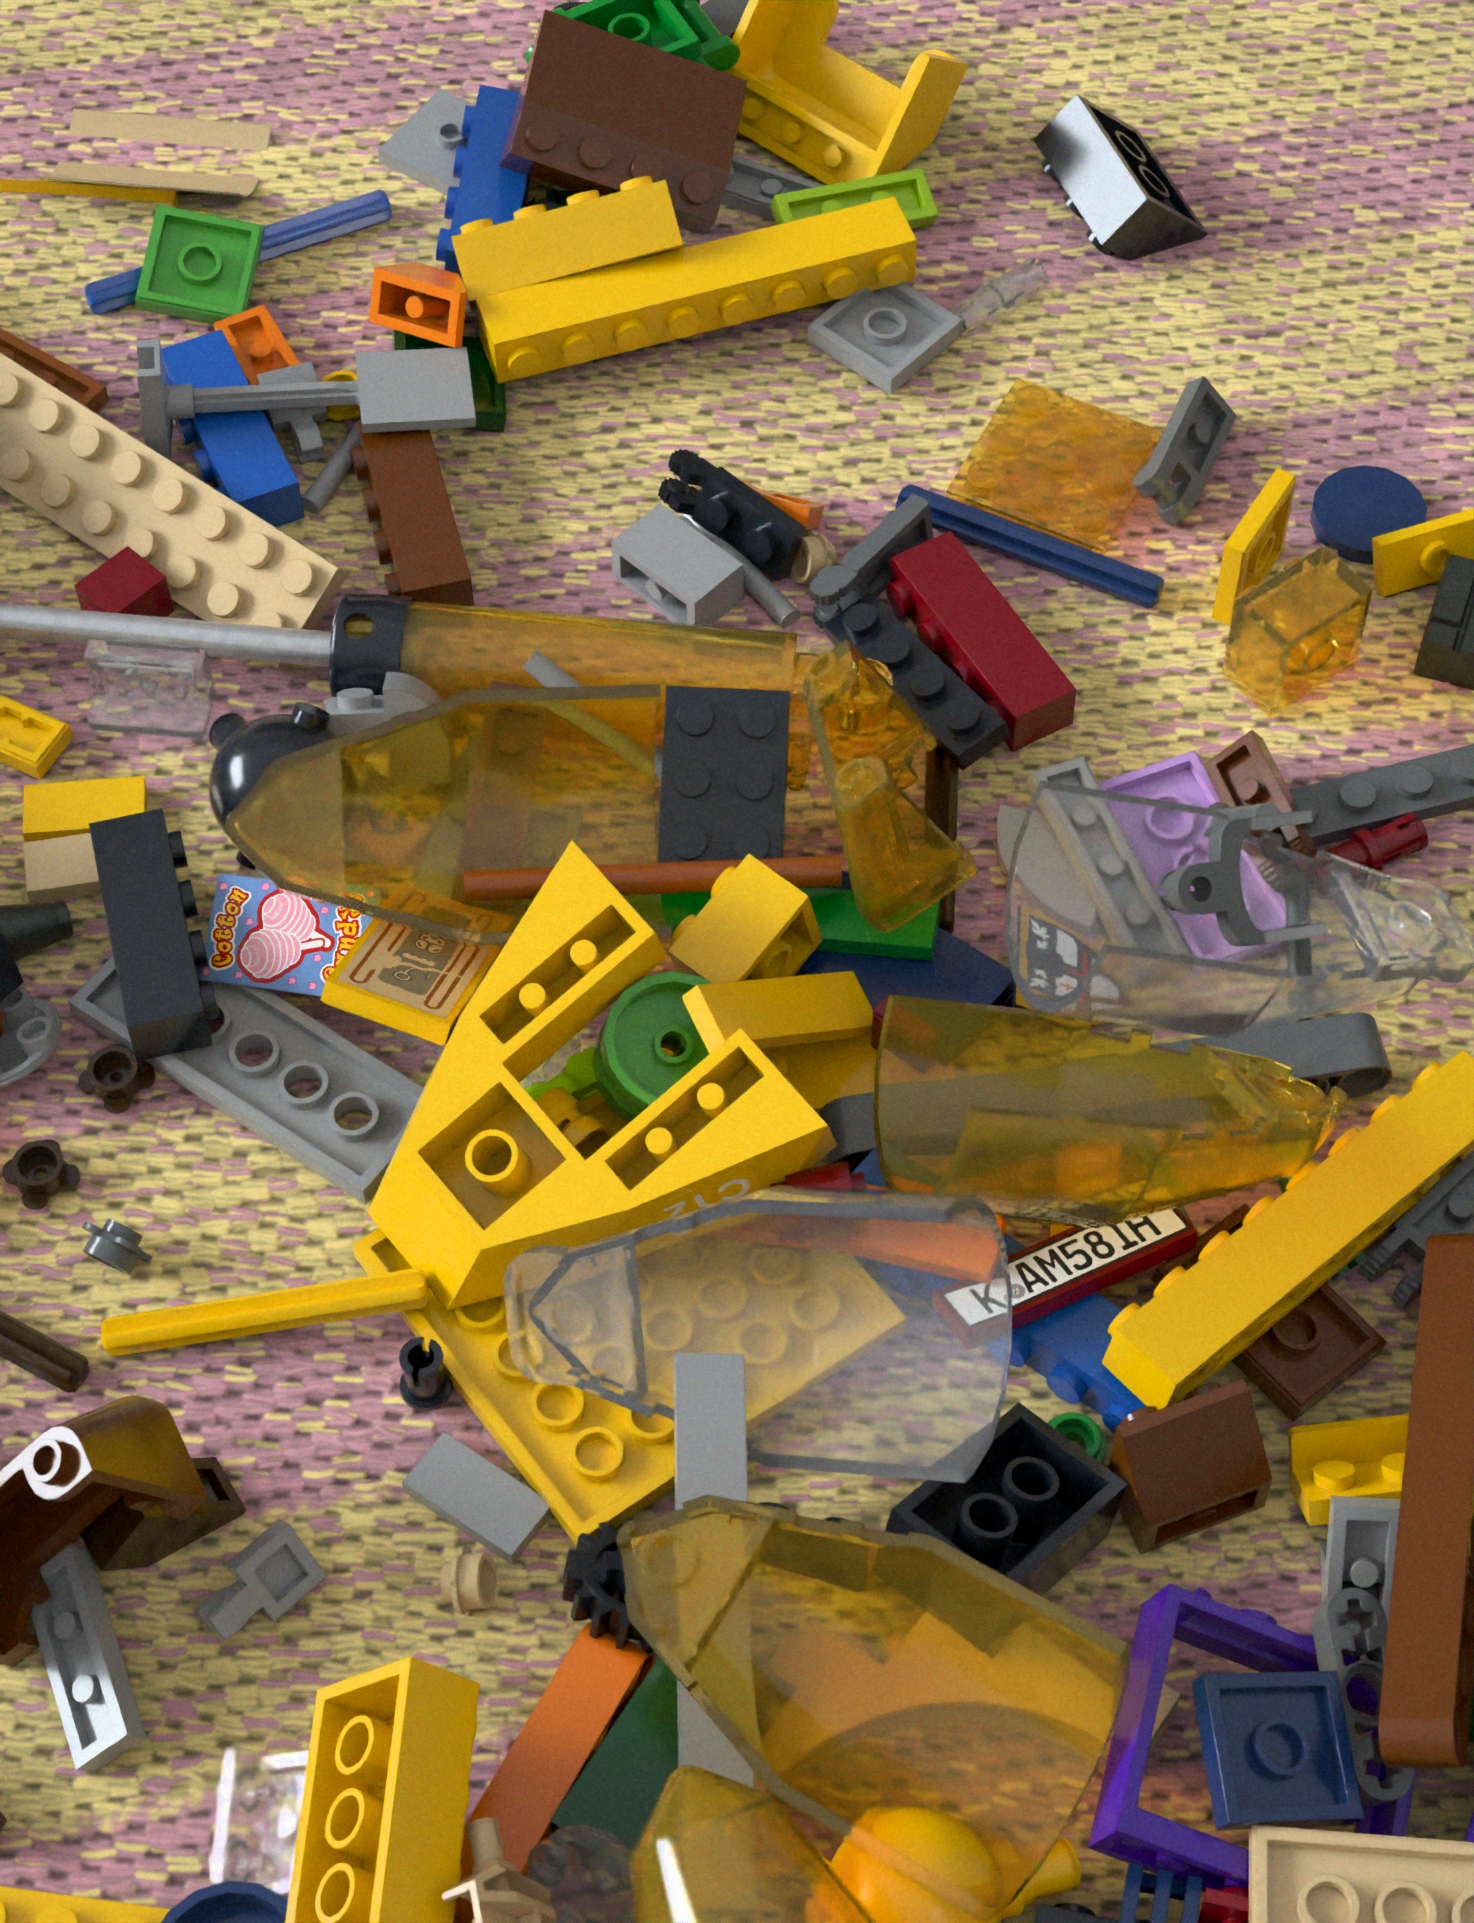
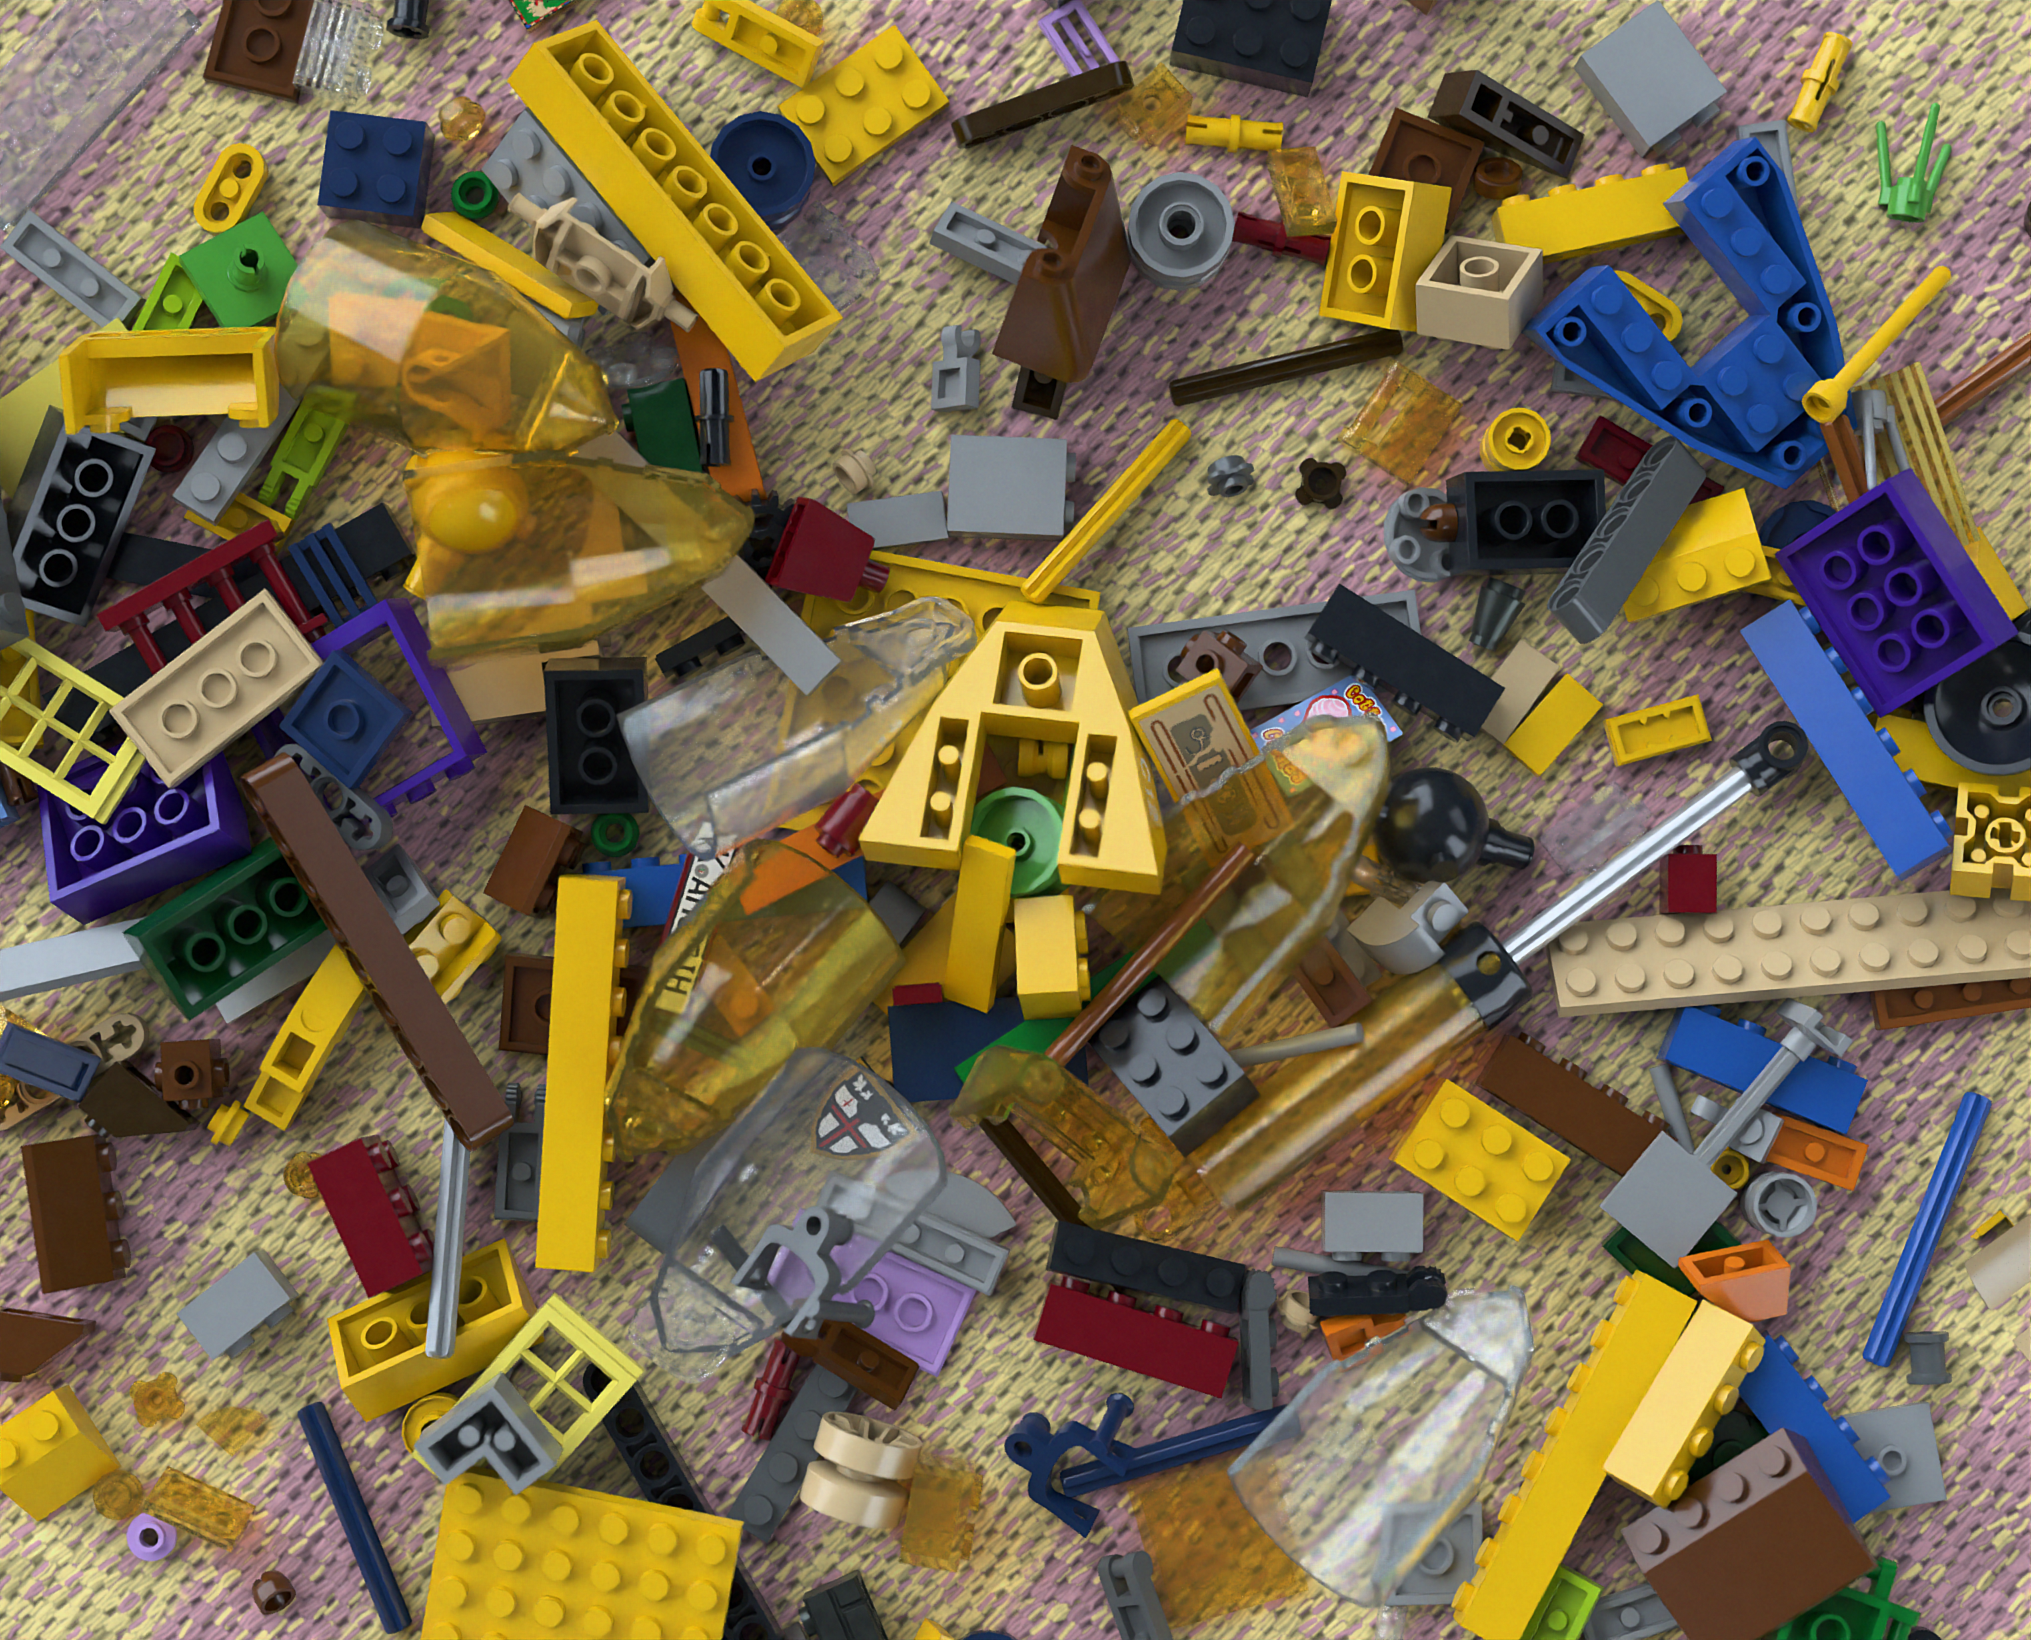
camera: 135 degrees right, 30 degrees up
dark brown plate [79,1044,156,1114] -> none
bright green tile [135,204,265,324] -> none
black pin [399,1337,453,1411] -> none
yellow tile [1212,467,1297,626] -> none
none -> black axle [695,368,734,467]
none -> dark red torso [765,497,890,603]
none -> tan wheel [799,1412,922,1529]
none -> light grey brick [947,435,1076,542]
none -> dark blue piece [1004,1393,1137,1538]
none -> reddish brown brick [1176,629,1263,705]
none -> clear windscreen [1227,1285,1535,1609]
none -> yellow brick [1388,1078,1571,1242]
none -> light grey wheel [1740,1171,1817,1238]
none -> dark grey bush [1904,1331,1952,1385]

